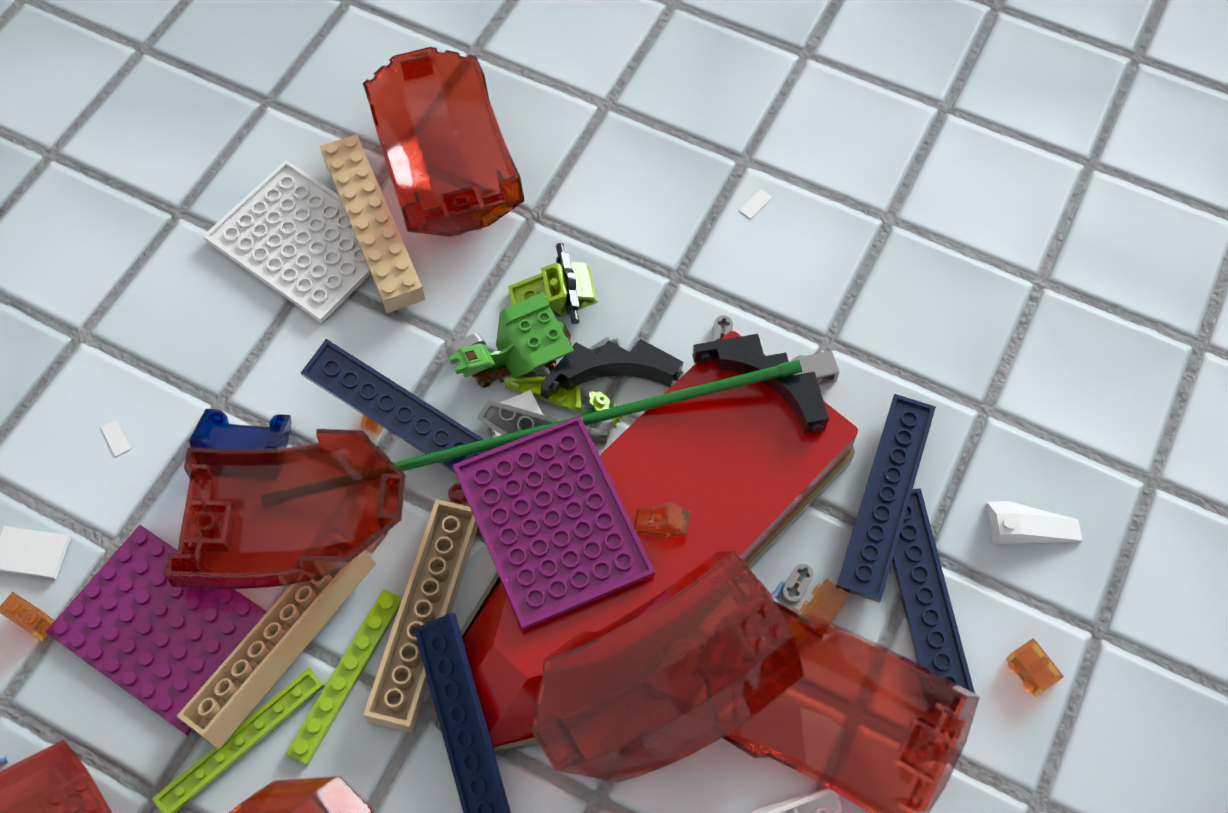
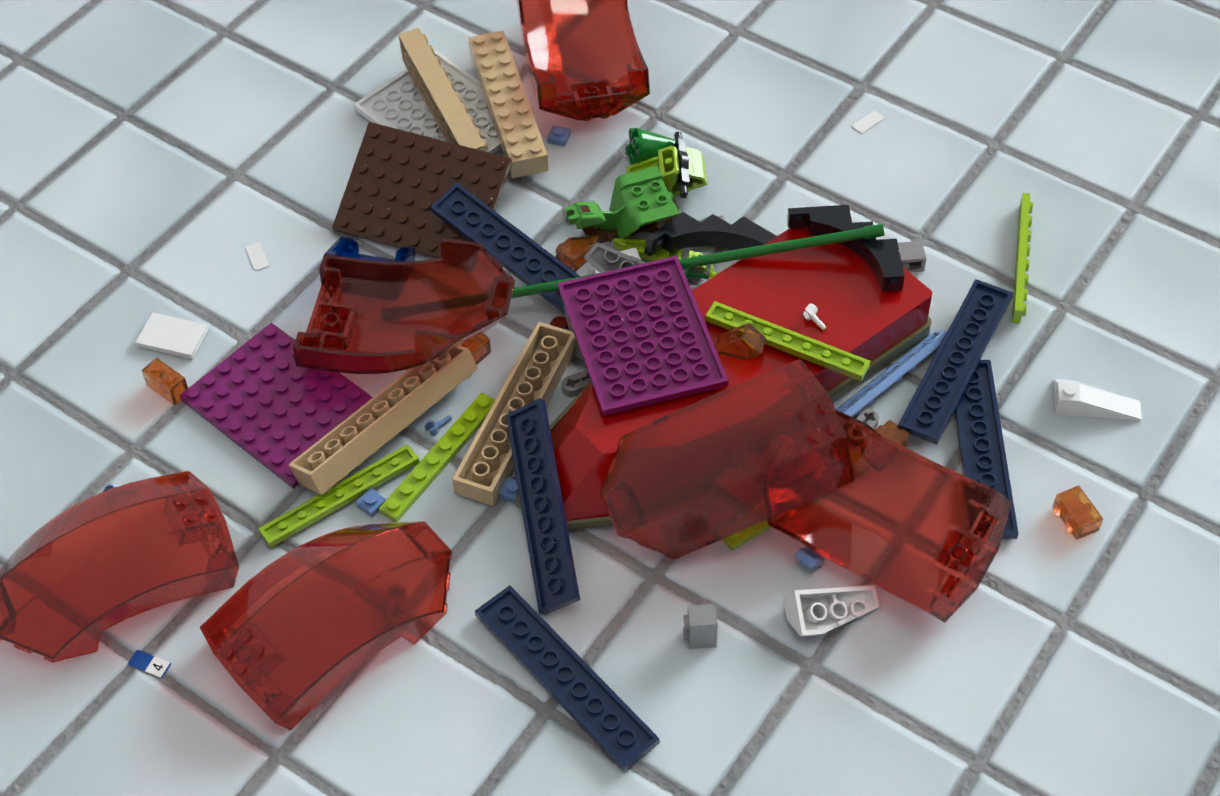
camera: 10 degrees right, 10 degrees down
none -> reddish brown plate [332,122,512,269]
none -> medium blue plate [356,488,386,518]
none -> tan brick [398,28,488,152]
none -> medium blue hand [424,415,452,436]
none -> medium blue plate [499,478,519,503]
none -> medium blue plate [547,125,571,147]
none -> clear orange slope [556,236,599,272]
none -> light grey beam [562,370,590,397]
none -> green cone [625,128,675,165]
none -> lime plate [705,301,871,381]
none -> medium blue plate [795,547,825,569]
none -> white hand [803,303,827,331]
none -> light blue plate [821,330,947,429]
none -> lime plate [1012,193,1033,324]

